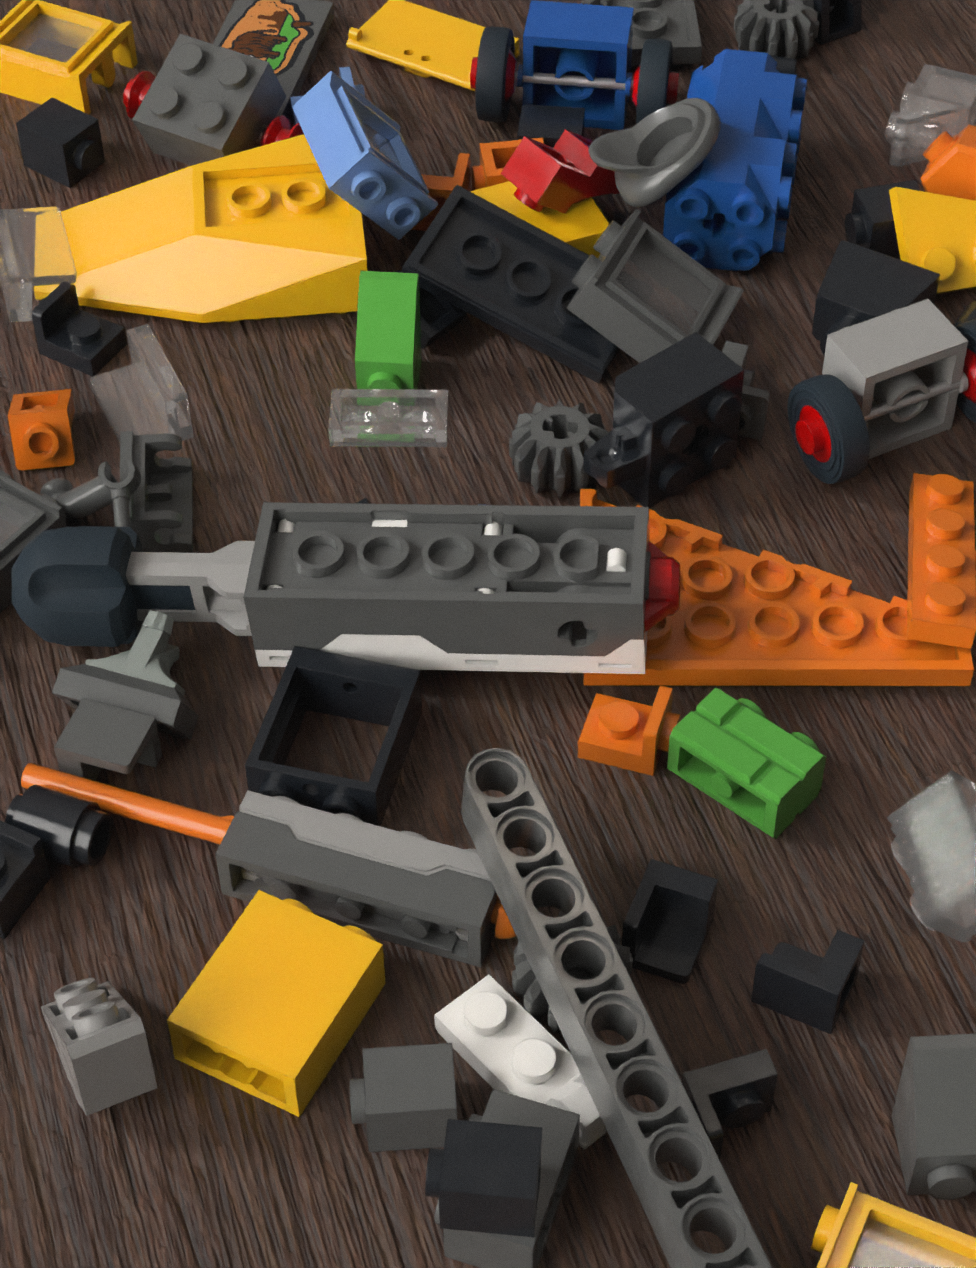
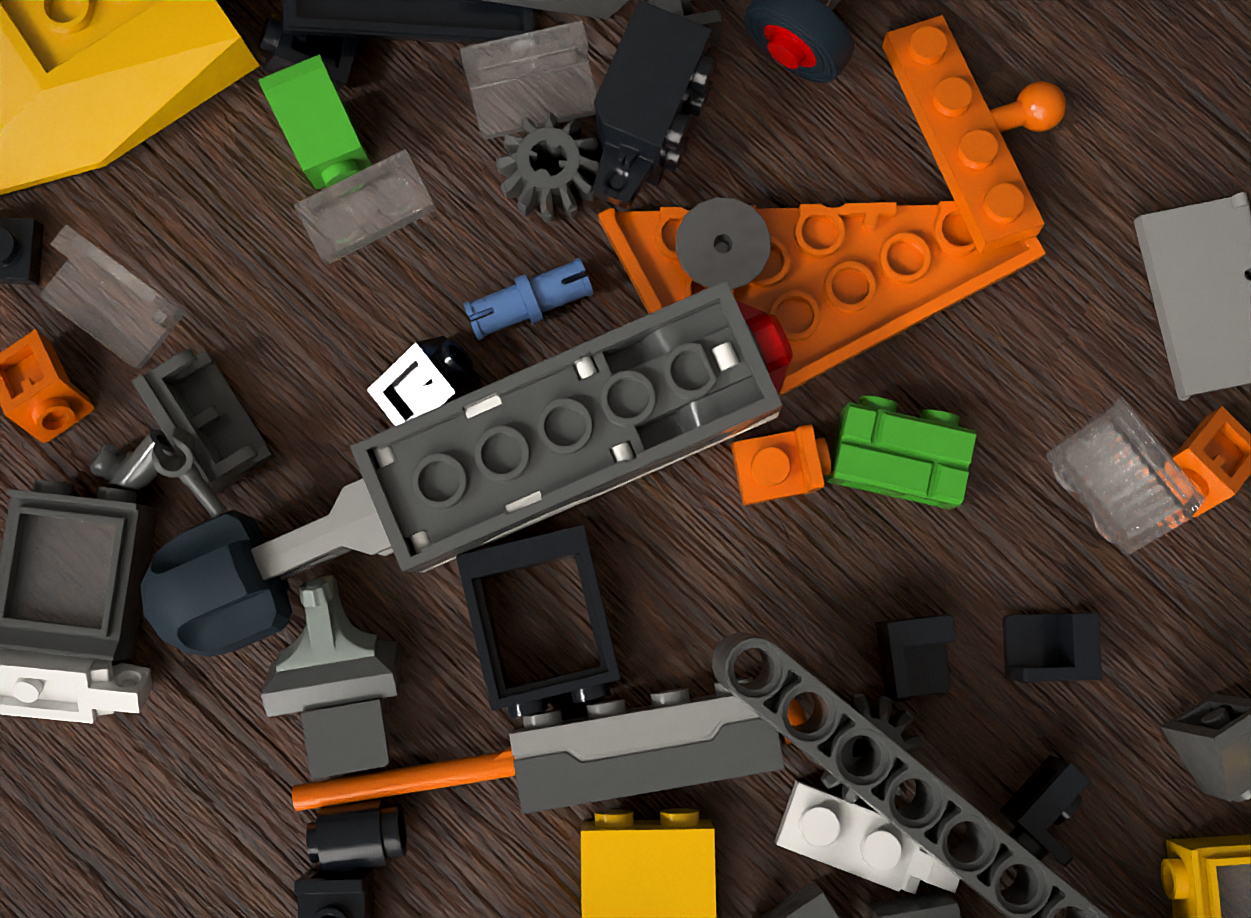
camera: 30 degrees left, 35 degrees up
none -> clear panel [459,20,597,139]
none -> flat silver piece [676,197,771,290]

